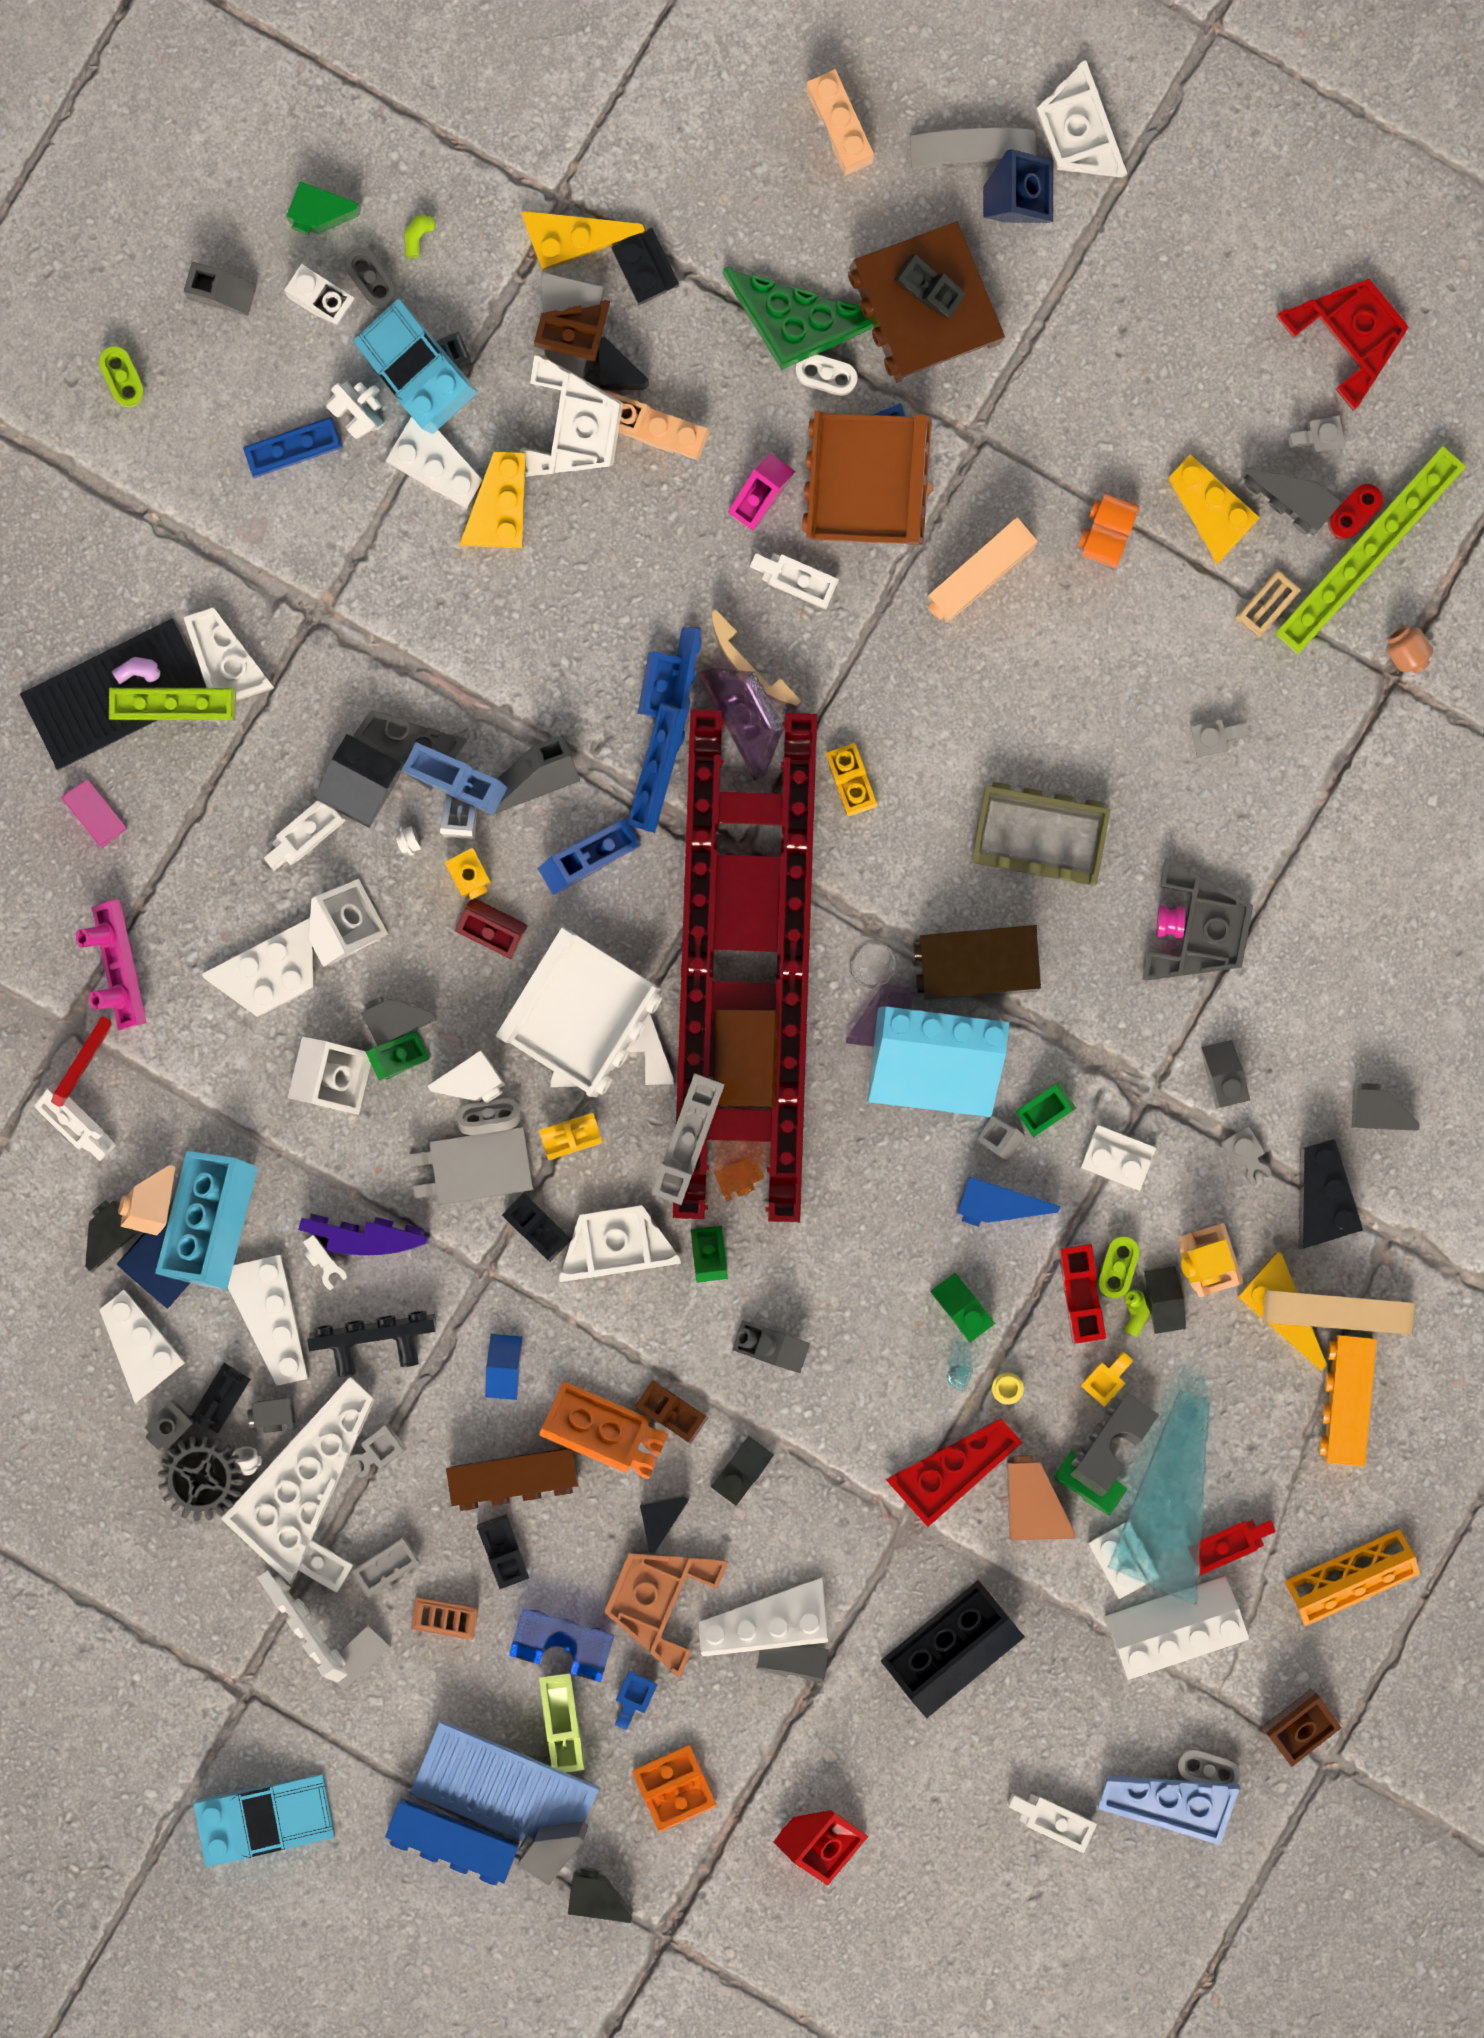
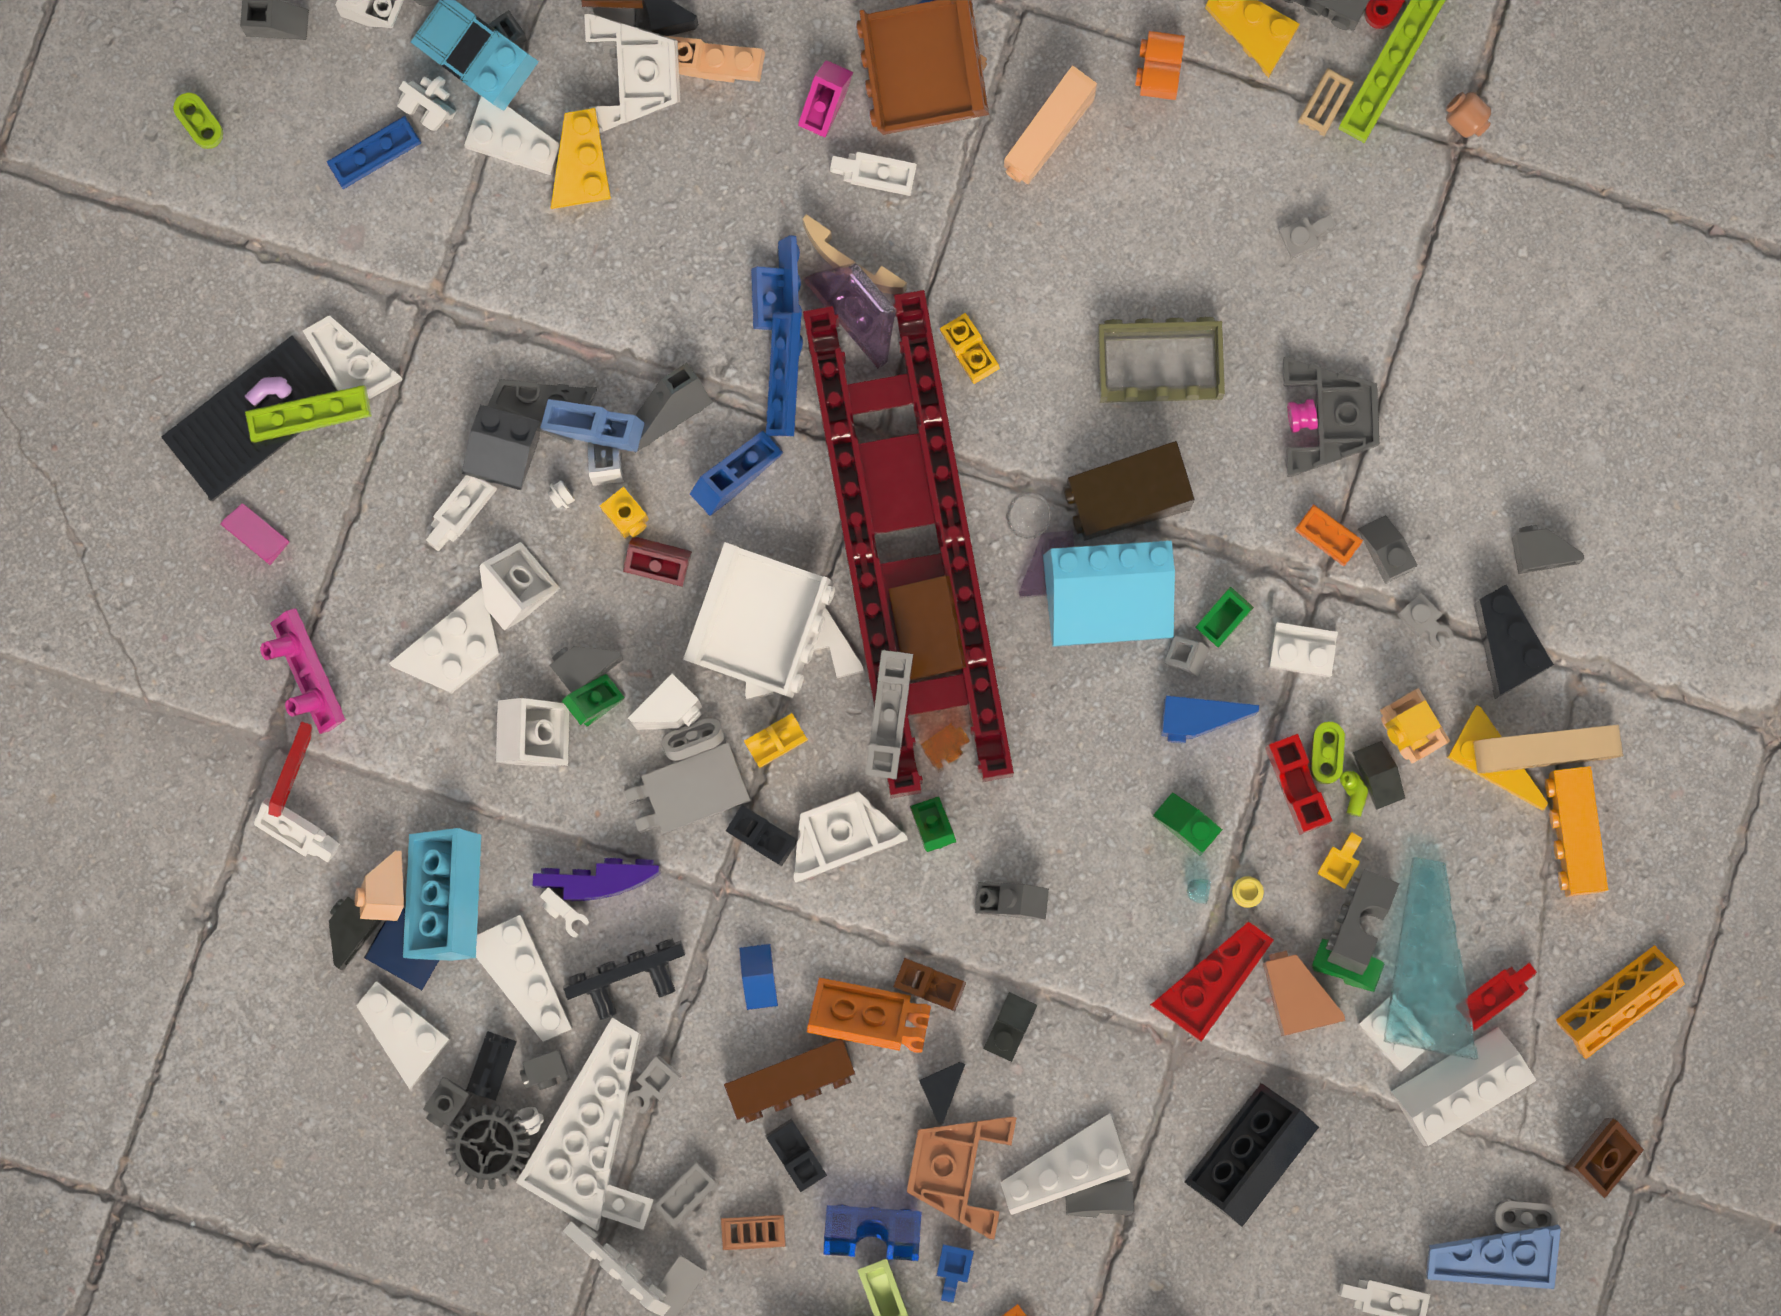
camera: 10 degrees left, 5 degrees down
none -> orange plate [1295,504,1364,566]

